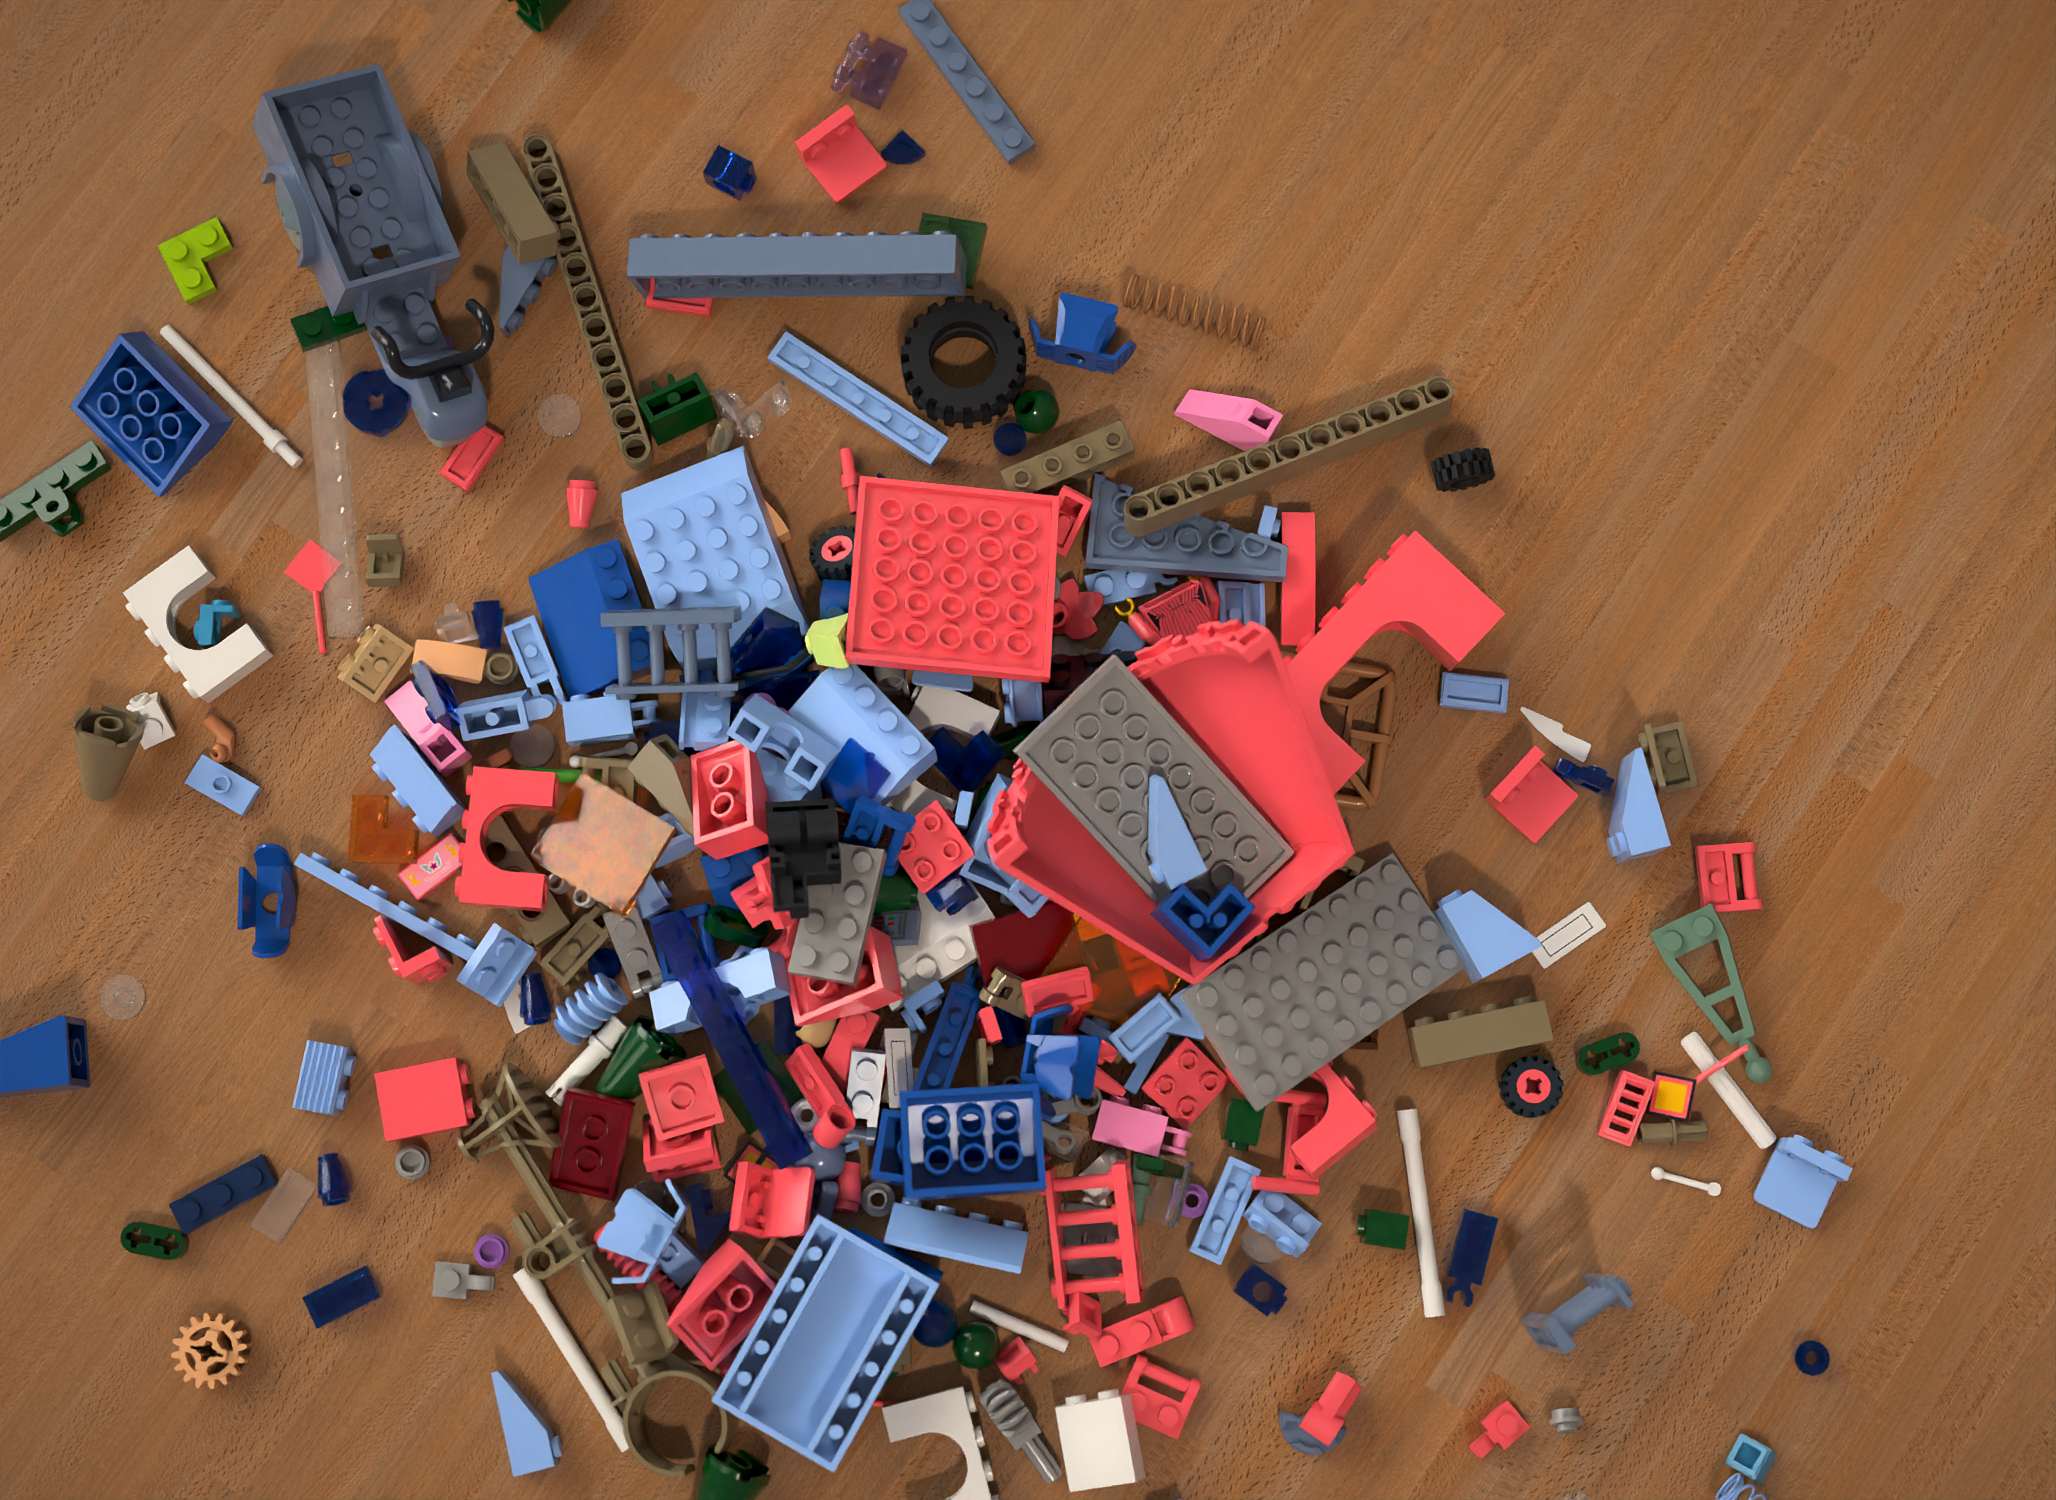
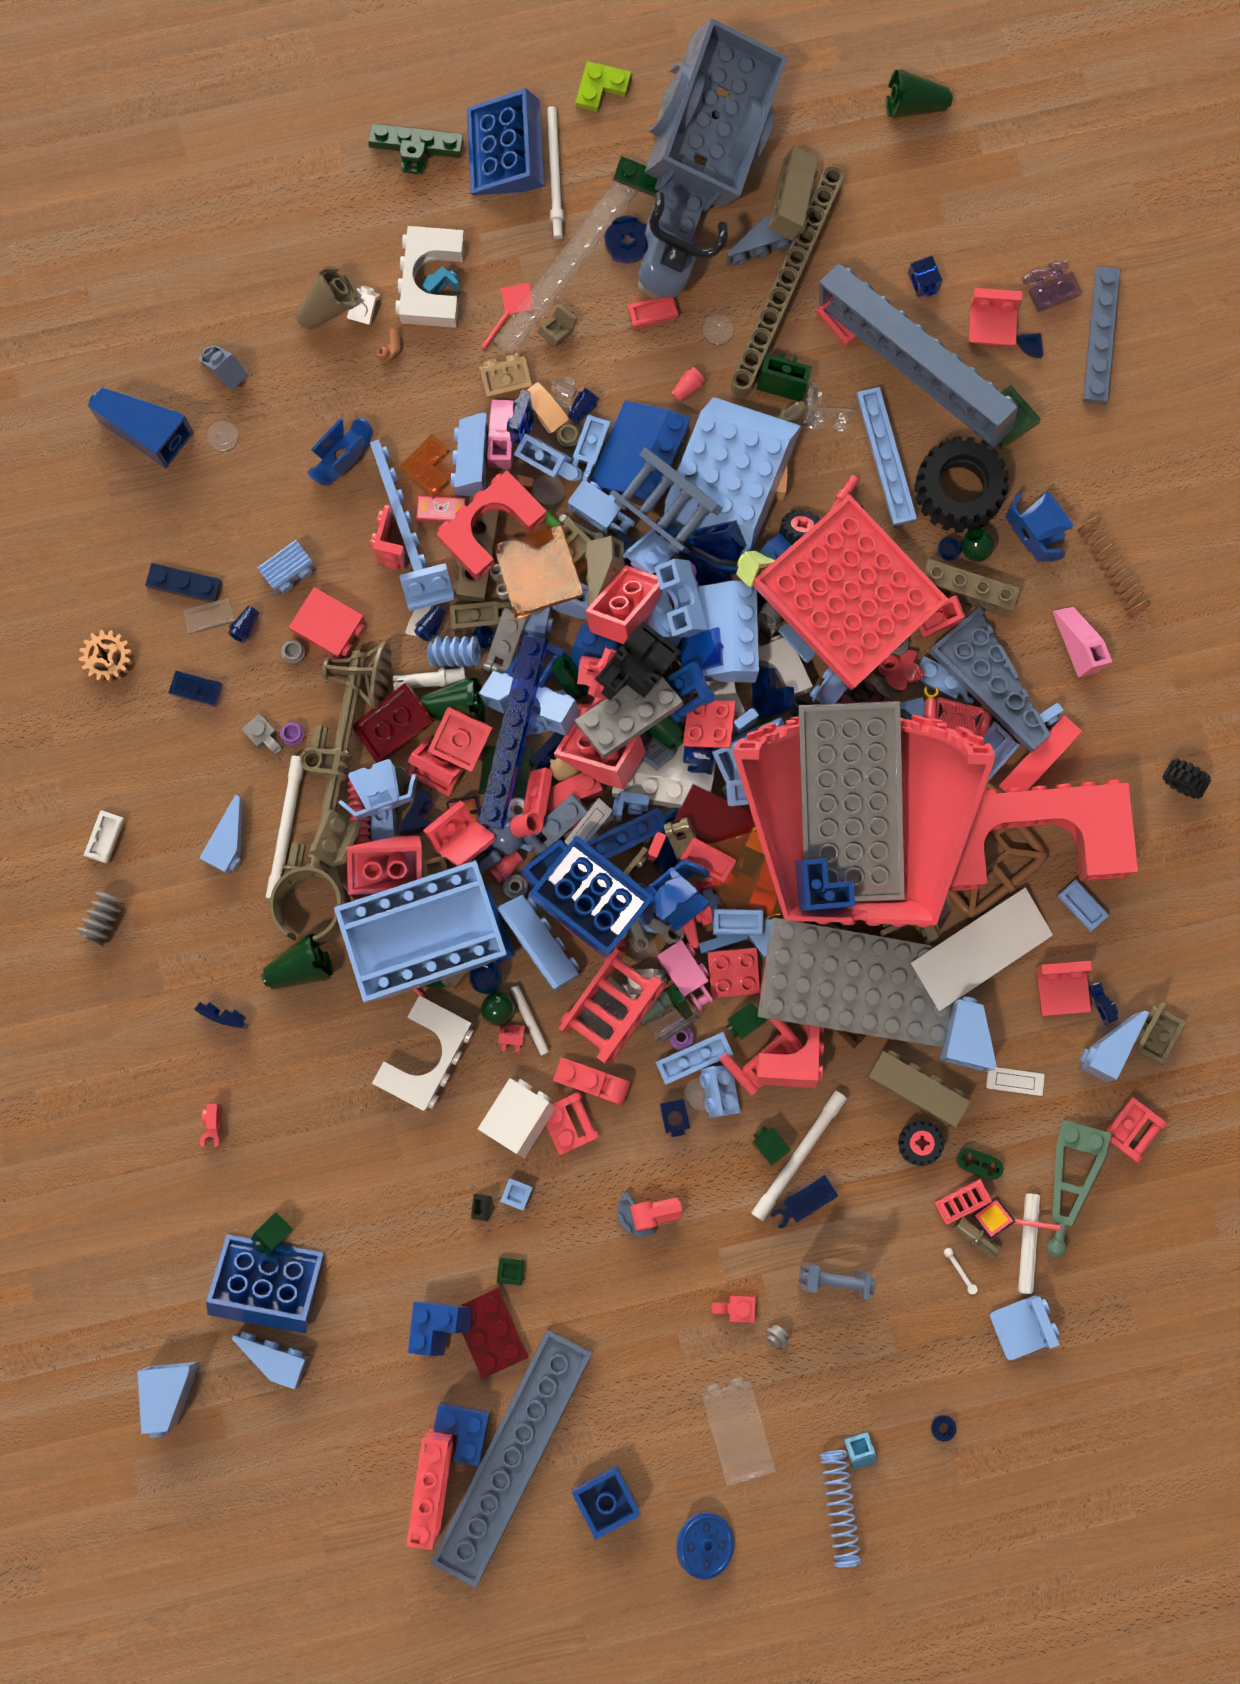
camera: 45 degrees right, 0 degrees up
dark green beam [120,1222,189,1260] -> none
light blue plate [185,754,262,817] -> none
light grey gear [980,1379,1062,1484] -> none
coral tile [1062,1291,1102,1339] -> none
dark tan beam [1124,376,1455,537] -> none
light blue slope [1148,774,1208,890] -> none
white sticker [1520,707,1591,762] -> none
none -> sand blue slope [198,344,249,390]
none -> white sticker [911,887,1053,1011]

